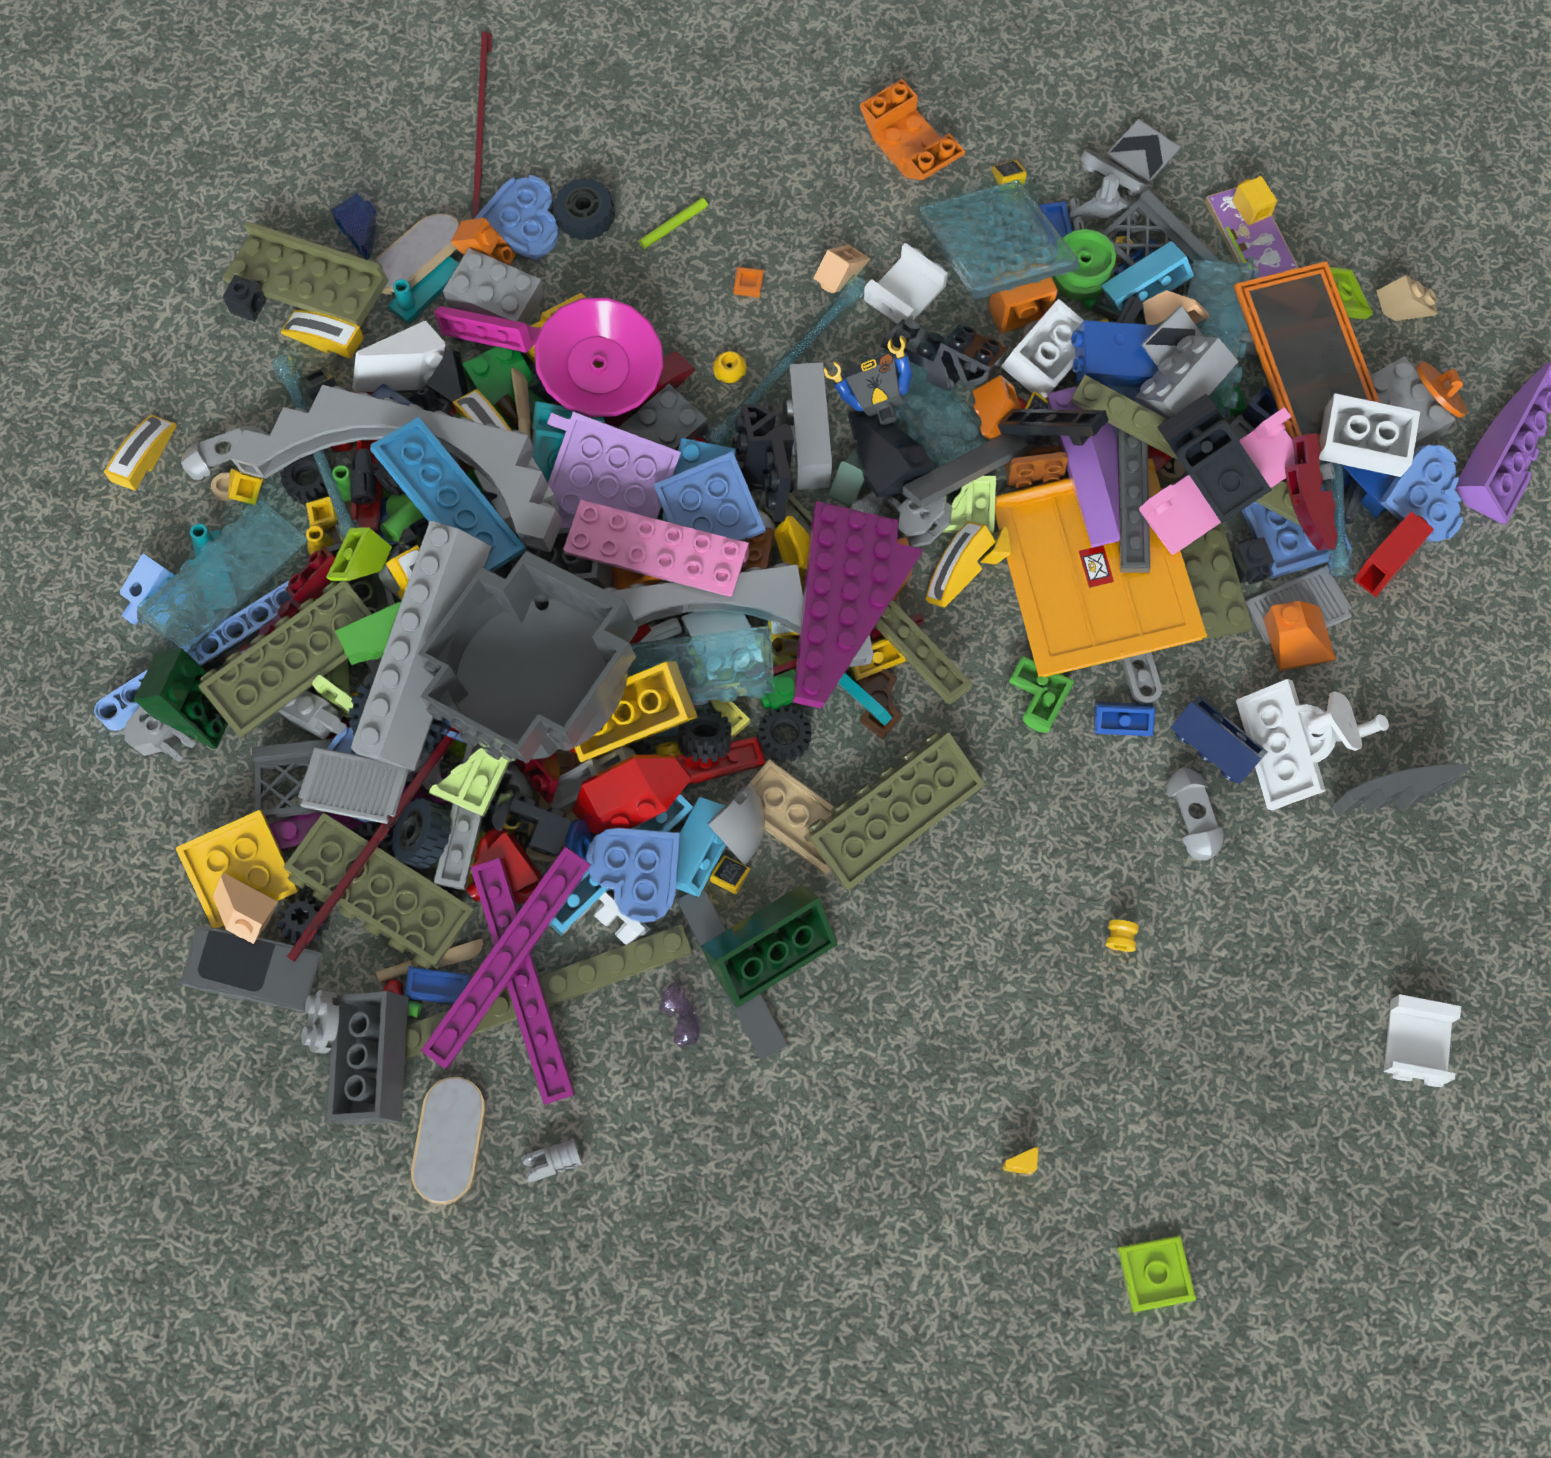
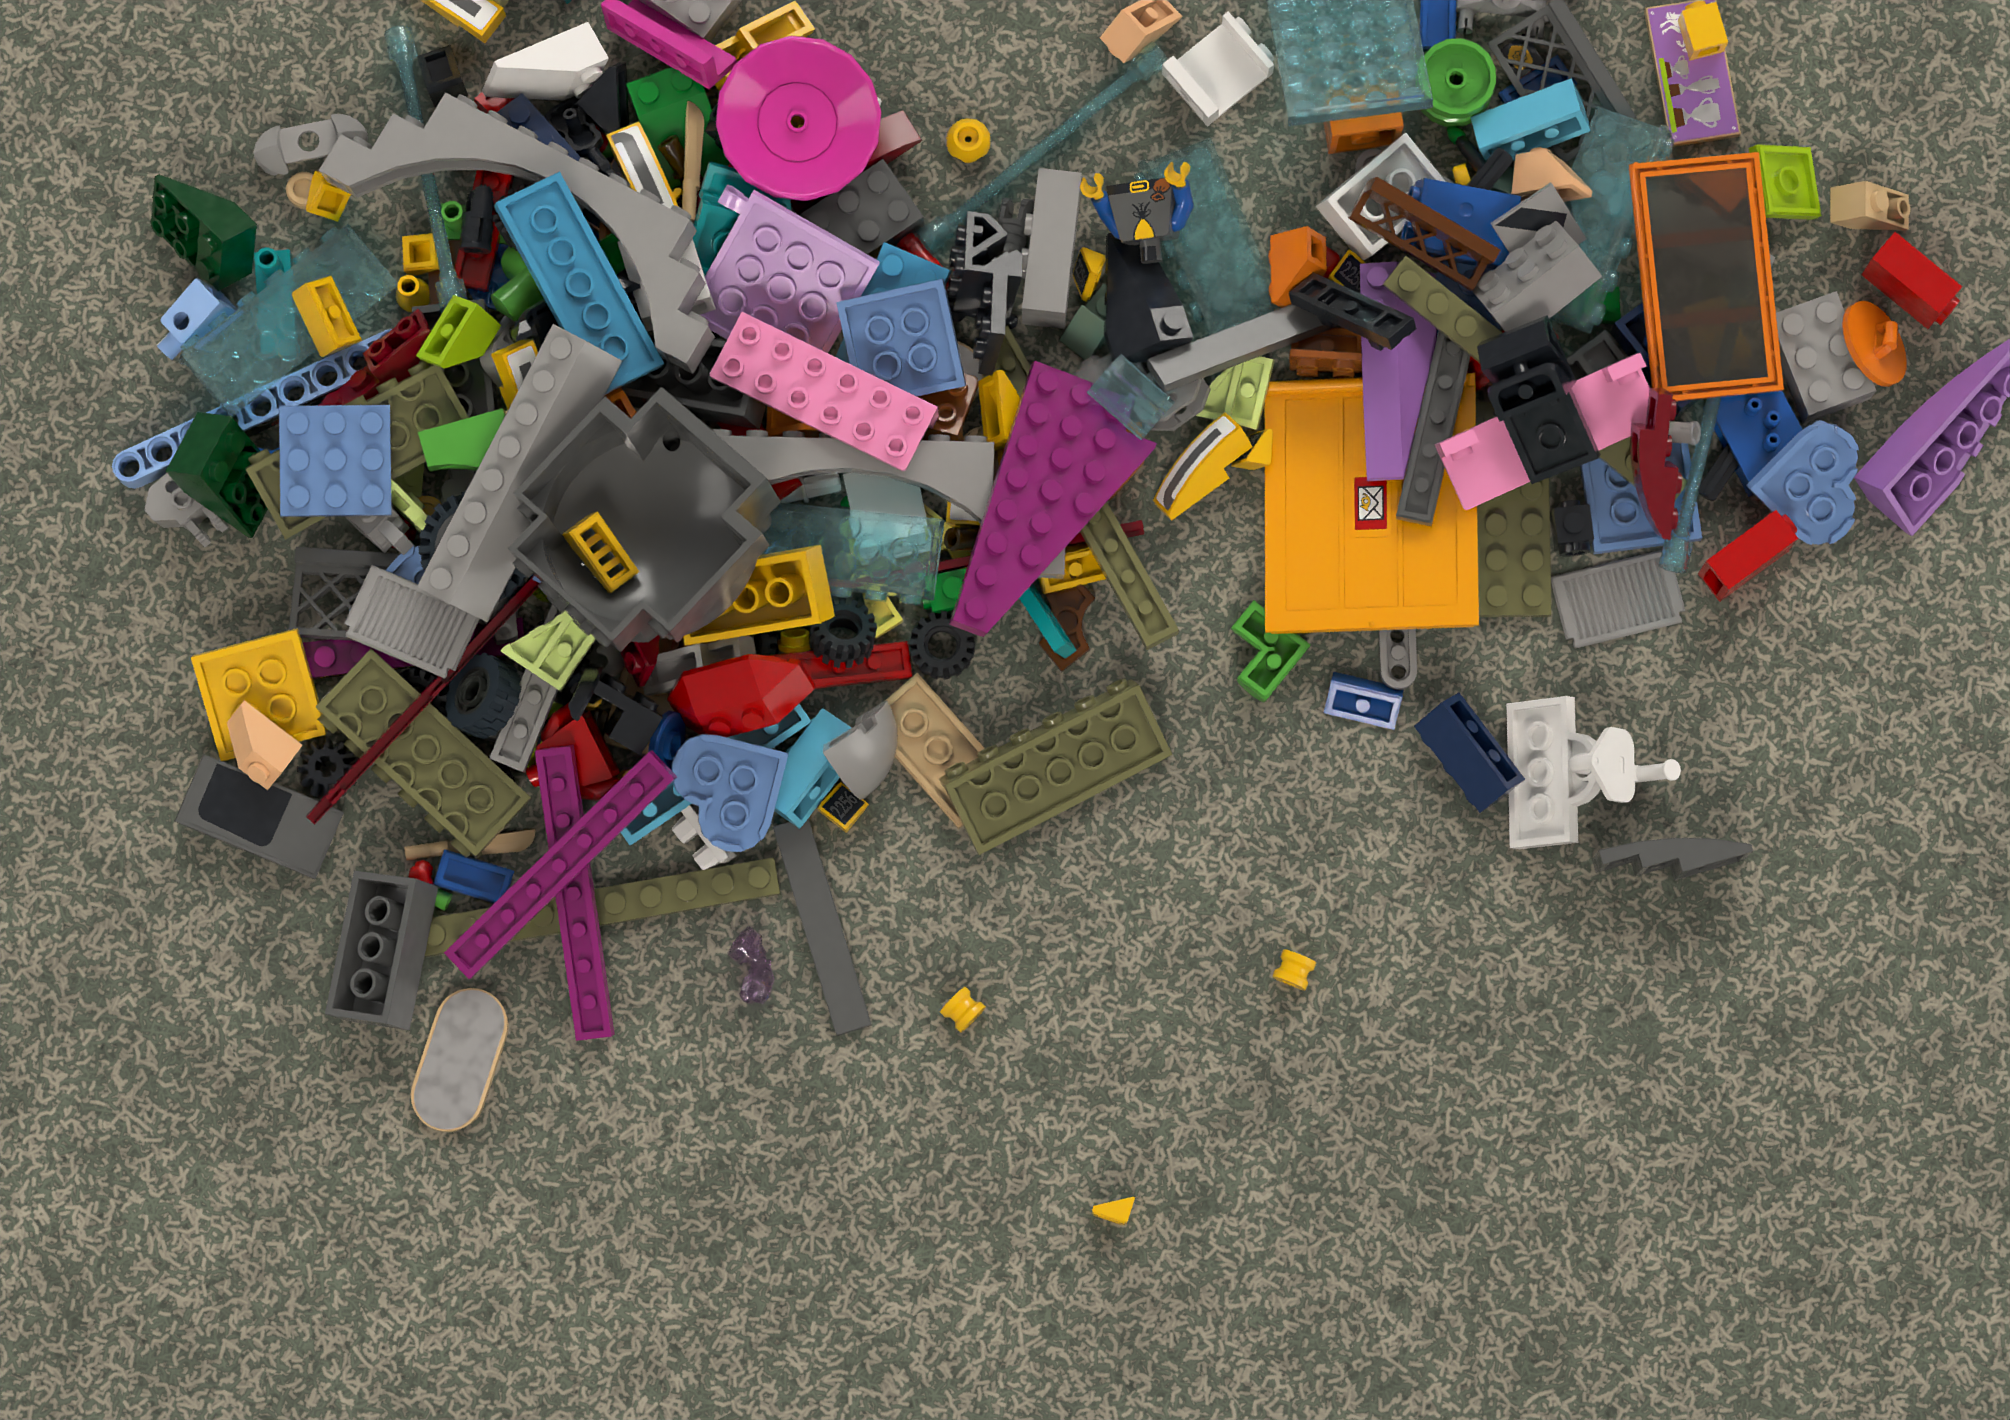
camera: 15 degrees right, 10 degrees up
slope [104,415,177,491] -> none
black tyre [280,452,334,505] -> none
light grey plate [301,990,339,1053] -> none
light grey hinge [521,1138,583,1183] -> none
dark green slope [701,884,838,1008] -> none
orange tile [733,267,764,298] -> none
black piece [880,319,1008,390] -> none
lime tile [1117,1235,1196,1313] -> none
light grey piece [1166,767,1224,860] -> none
orange slope [1263,601,1336,671] -> none
white brick [1319,394,1420,477] -> none
white panel [1384,994,1461,1087] -> none
none -> dark green slope [150,174,257,291]
none -> medium blue plate [279,405,392,517]
none -> yellow slope [292,276,362,357]
none -> yellow slope [562,511,639,593]
none -> yellow wheel [940,987,986,1033]
none -> yellow slope [1073,247,1106,302]
none -> clear light blue hinge [1087,354,1175,440]
none -> reddish brown fence [1348,177,1501,291]
none -> red brick [1861,232,1962,329]

